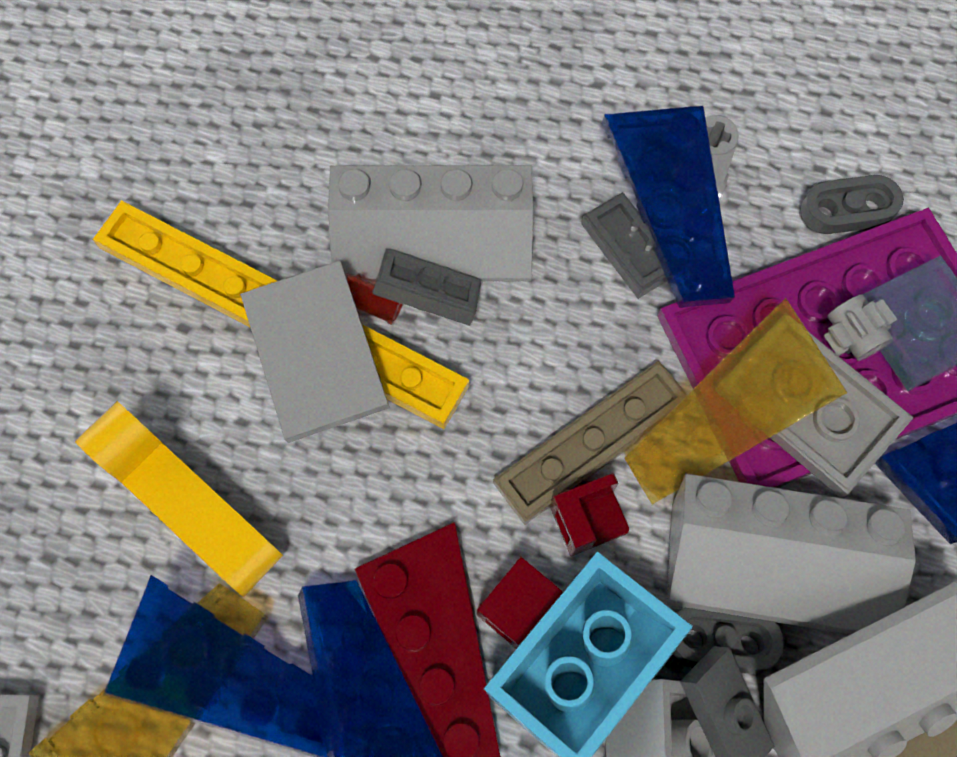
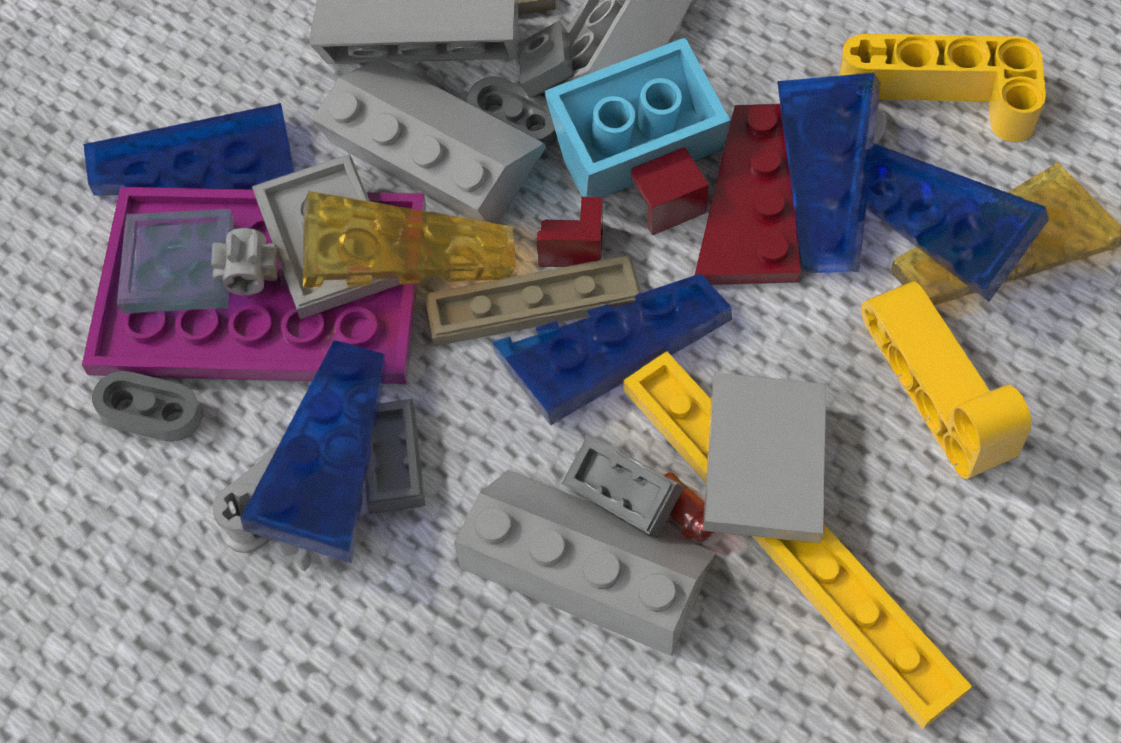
camera: 150 degrees left, 10 degrees down
none -> clear blue wing [492,273,732,425]

